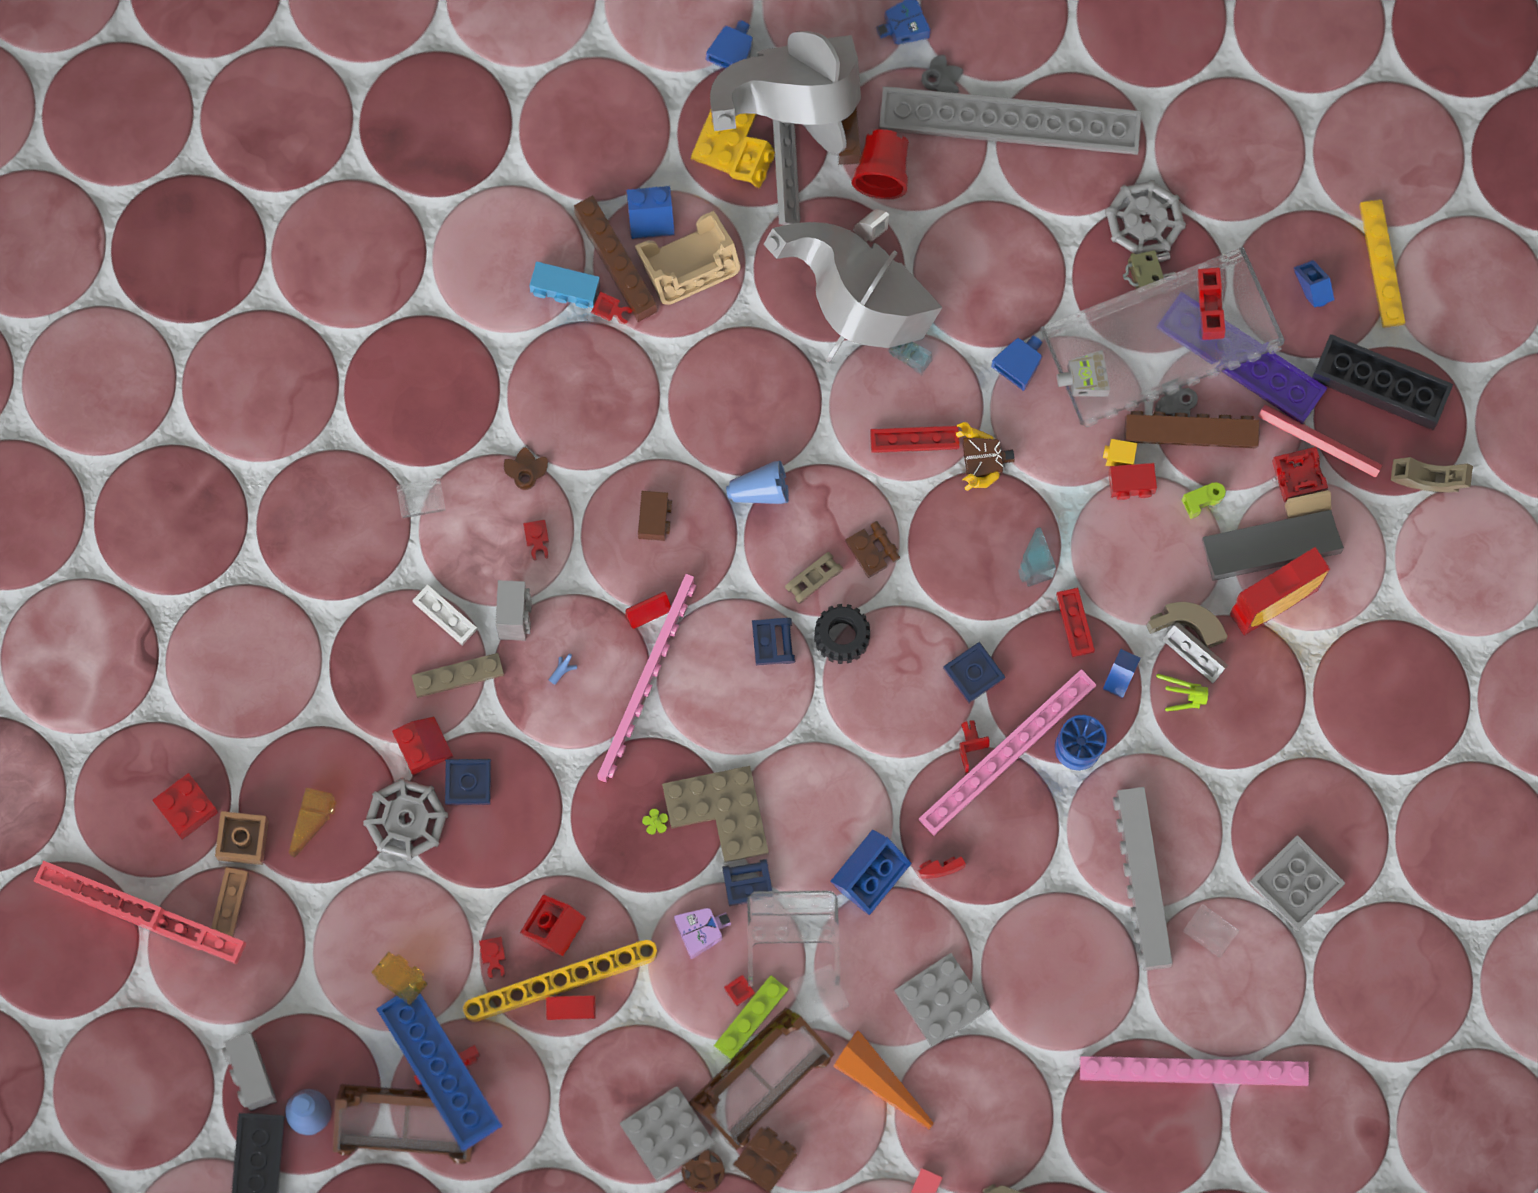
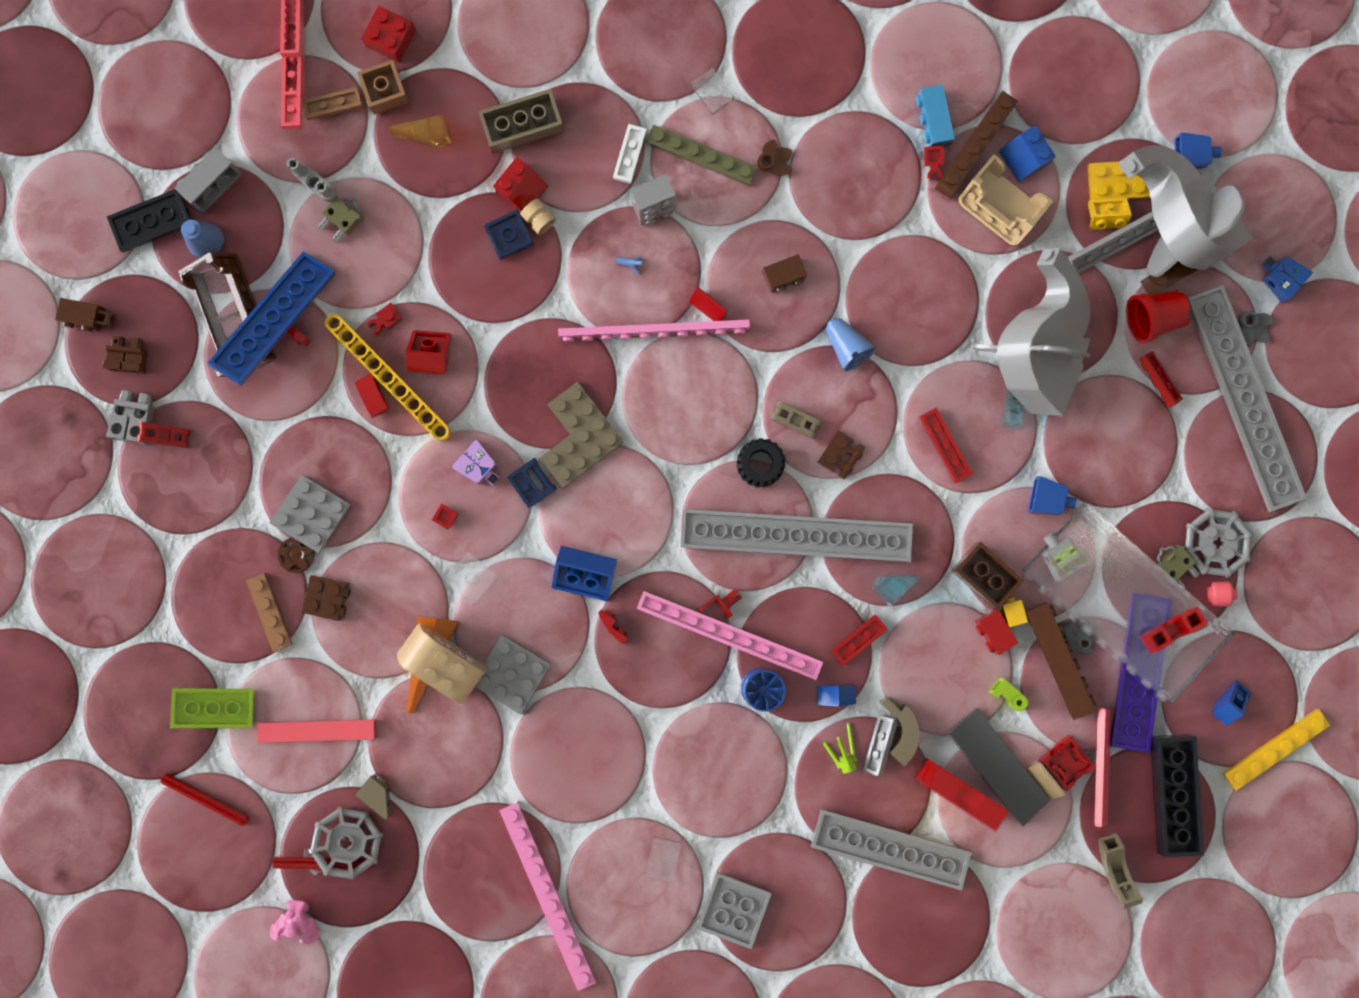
camera: 65 degrees right, 10 degrees up
light grey plate [363,778,448,861] -> none
clear yellow brick [371,952,428,1005] -> none
dark tan plate [411,653,504,698] -> none
red plate [523,519,549,561] -> none
lime plant [642,809,668,835] -> none
windscreen [688,1008,835,1150] -> none
lime plate [714,975,789,1060] -> none
clear windscreen [747,891,840,987] -> none
dark blue plate [752,618,796,666] -> none
white slope [854,210,889,242] -> none
dark blue plate [943,642,1006,703] -> none
torso [956,422,1015,491] -> none
light grey brick [1113,787,1172,971] -> none
none -> light grey connector [287,158,337,202]
none -> olive piece [318,196,364,242]
none -> tan brick [397,622,486,704]
none -> dark tan brick [478,88,564,154]
none -> tan wheel [521,198,556,235]
none -> olive plate [646,124,757,186]
none -> light grey plate [680,509,913,562]
none -> light grey plate [811,809,972,891]
none -> reddish brown brick [951,542,1024,610]
none -> red plate [1139,351,1183,408]
none -> coral head [1207,582,1237,607]

